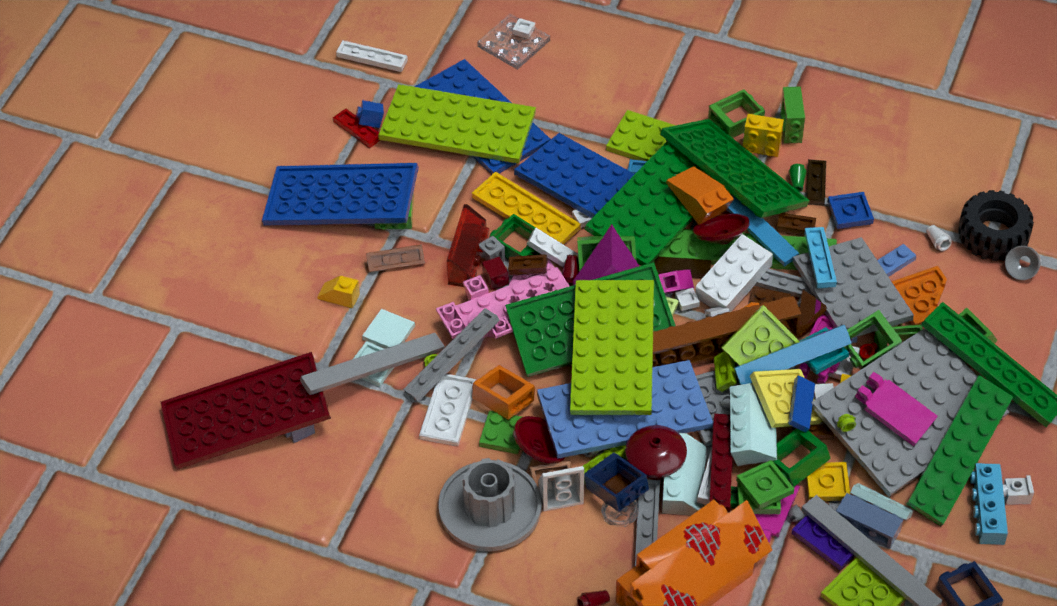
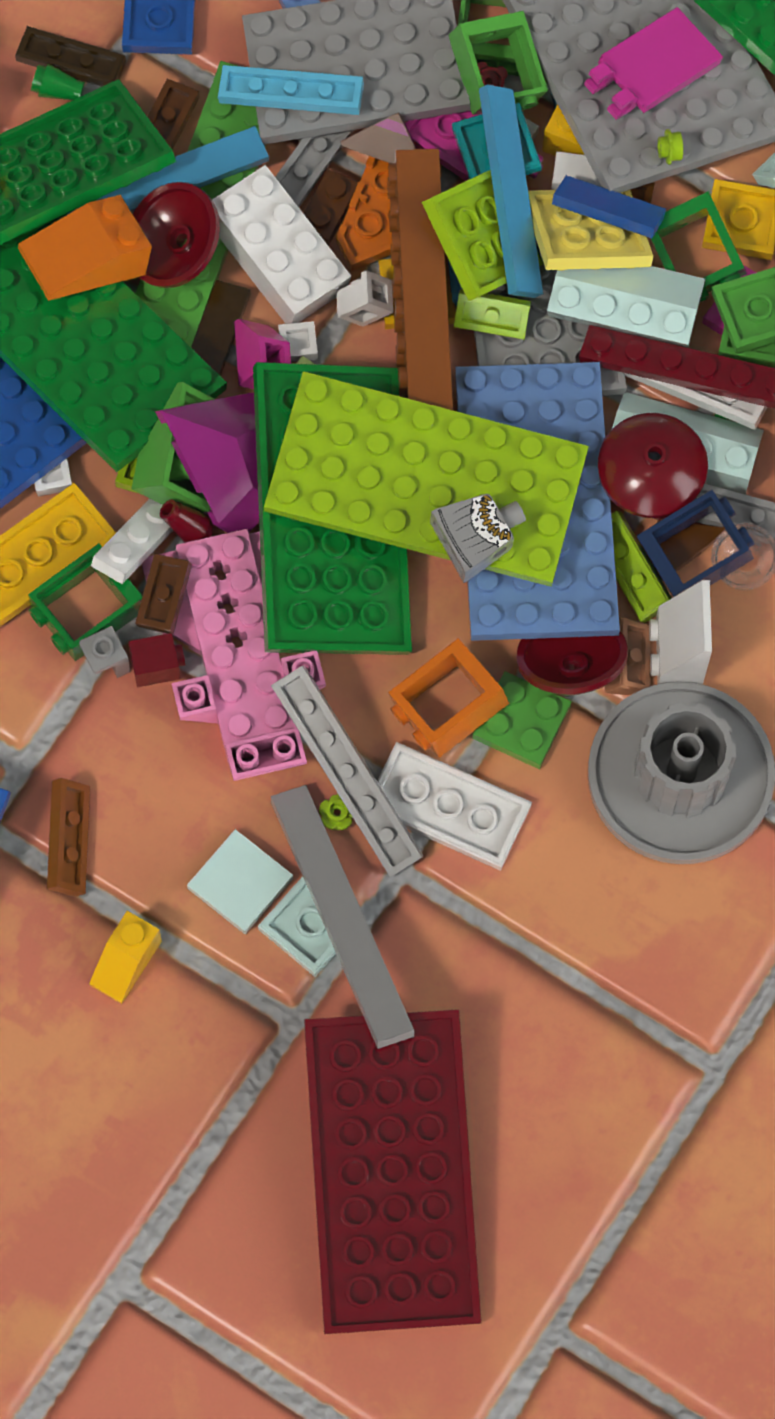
camera: 80 degrees left, 20 degrees up
clear red slope [447,204,490,287] -> none
none -> light grey torso [430,494,526,583]

